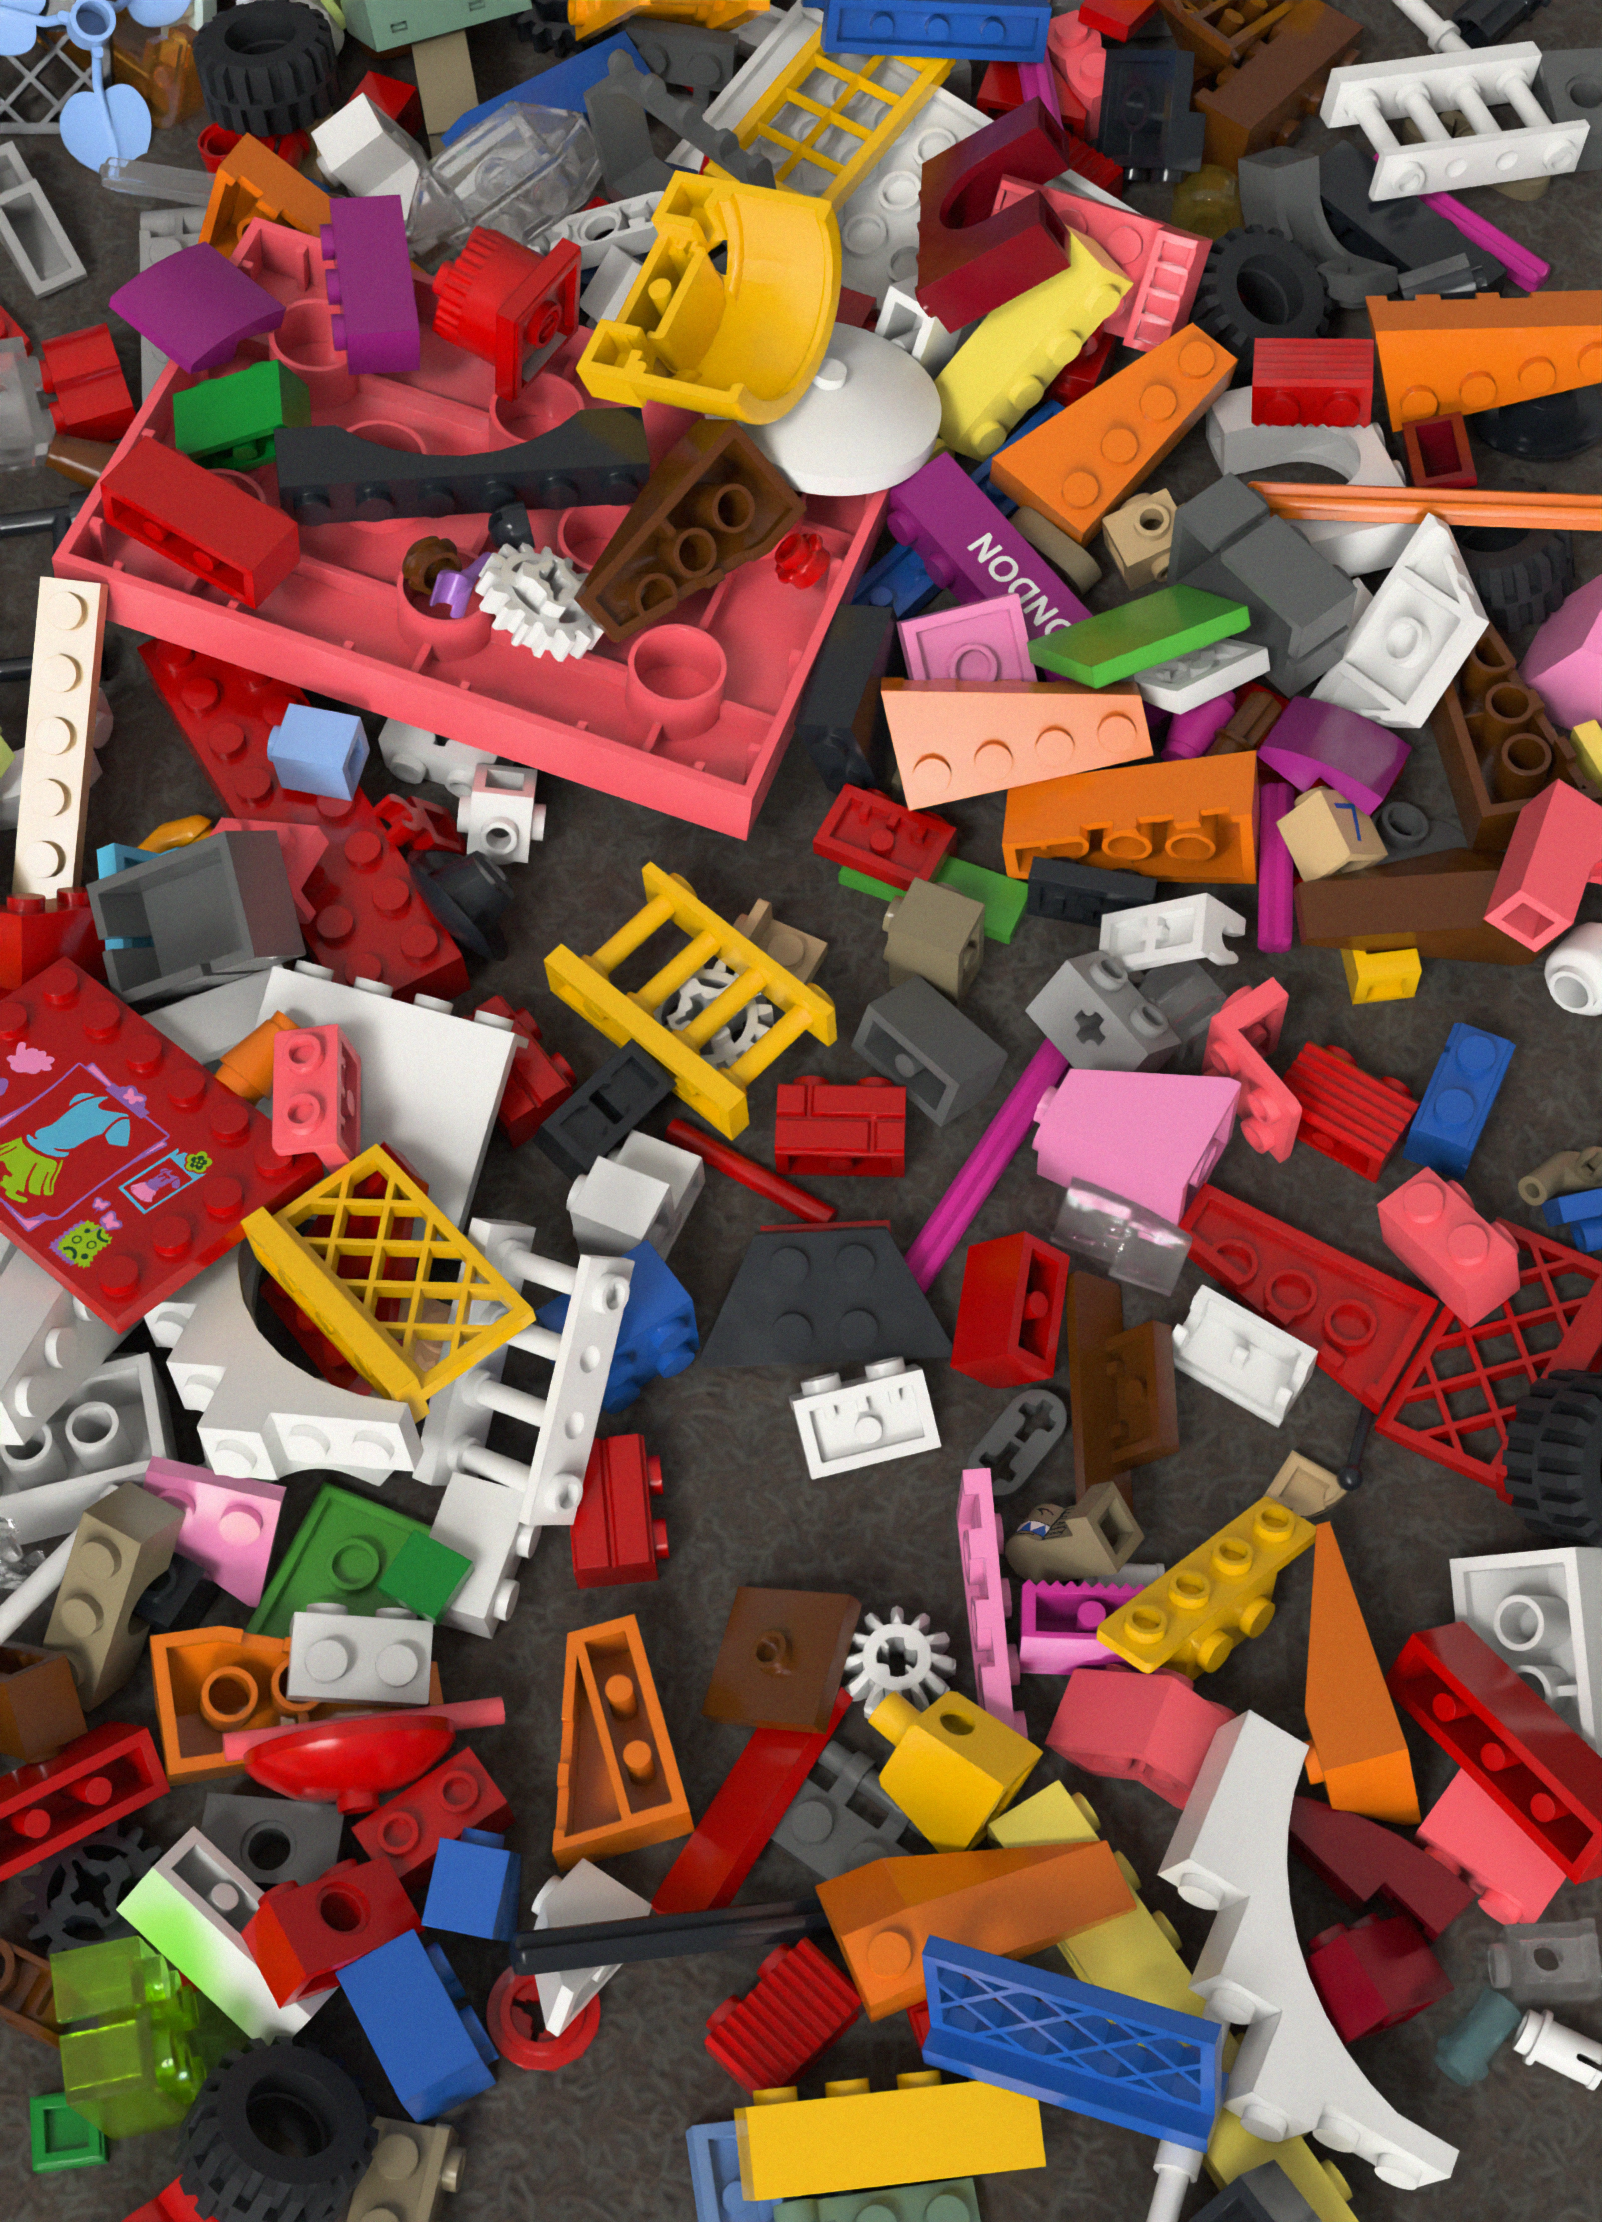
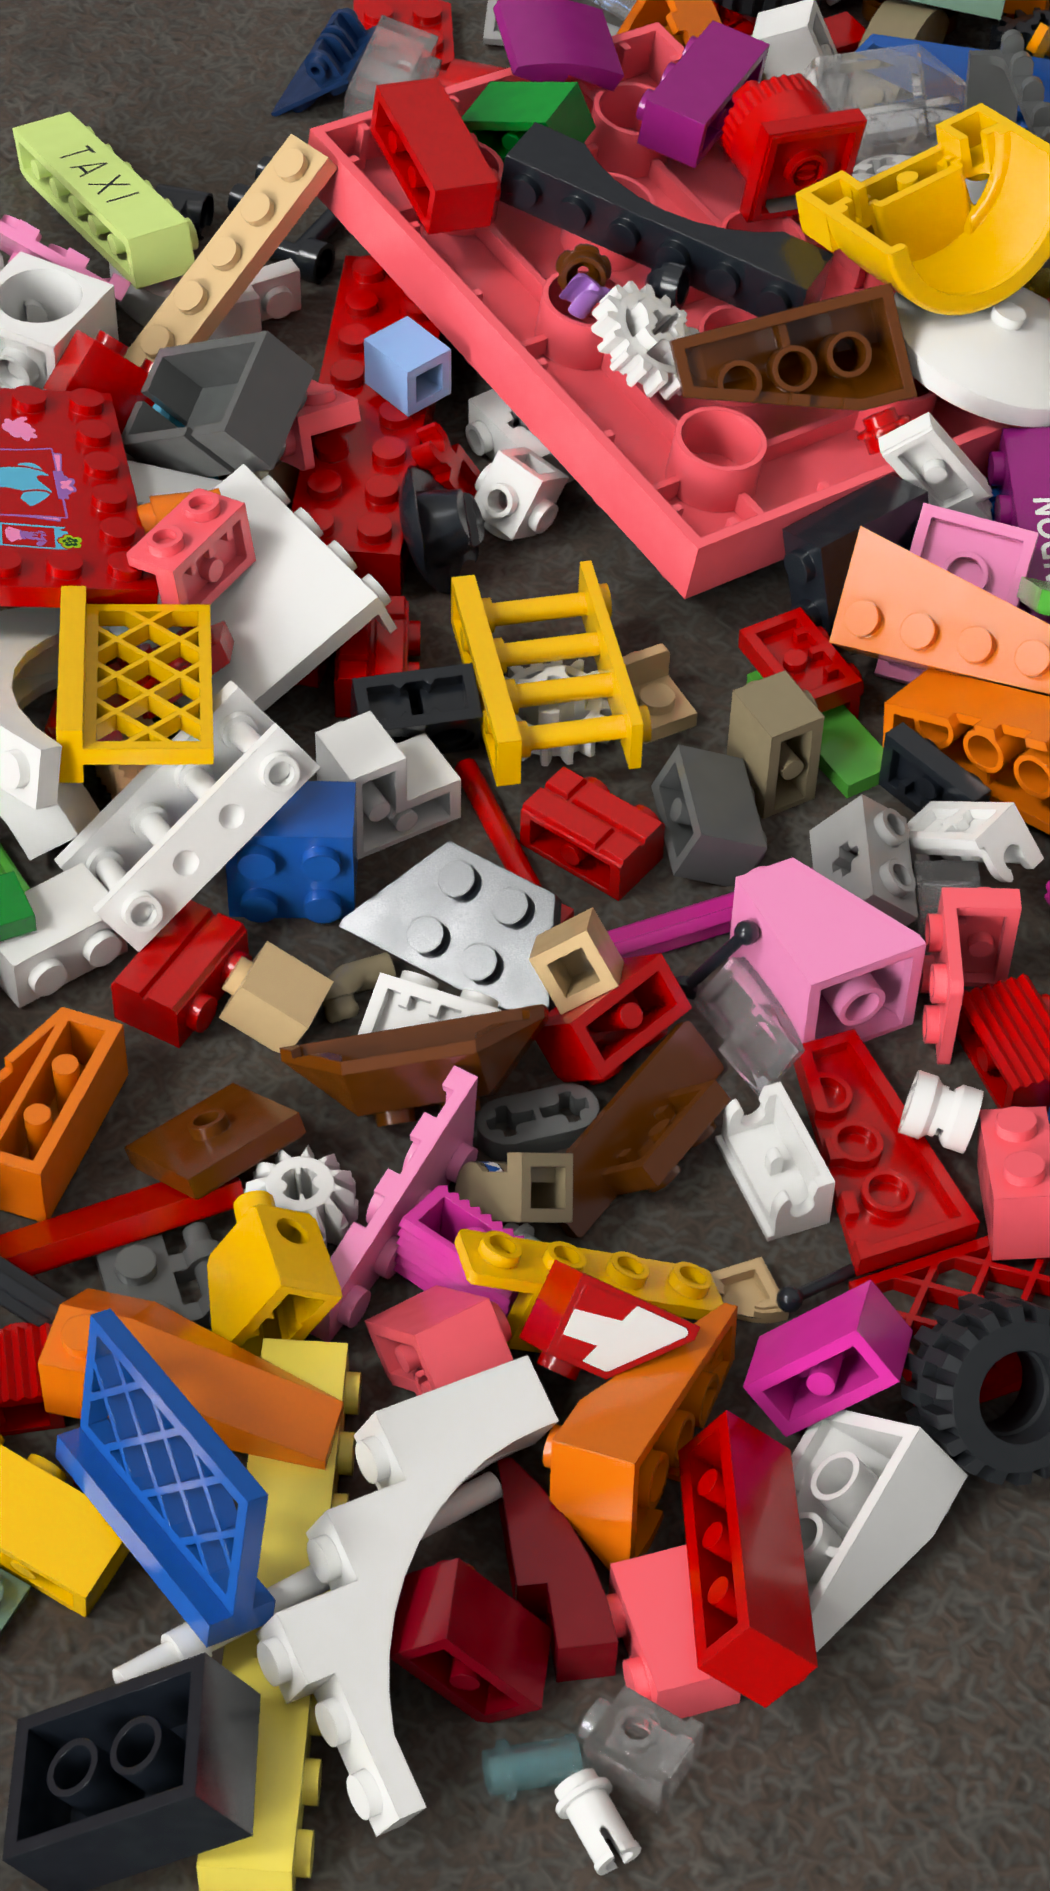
camera: 30 degrees right, 15 degrees down
none -> tan brick [219,941,334,1053]
none -> reddish brown wedge [279,1004,549,1127]
none -> dark tan arm [322,952,396,1024]
none -> slope [519,1260,701,1381]
none -> tan brick [529,907,624,1015]
none -> black hinge [676,920,760,1000]
none -> dark pink brick [743,1280,913,1437]
none -> white hinge [878,412,993,521]
none -> white wheel [898,1070,984,1154]

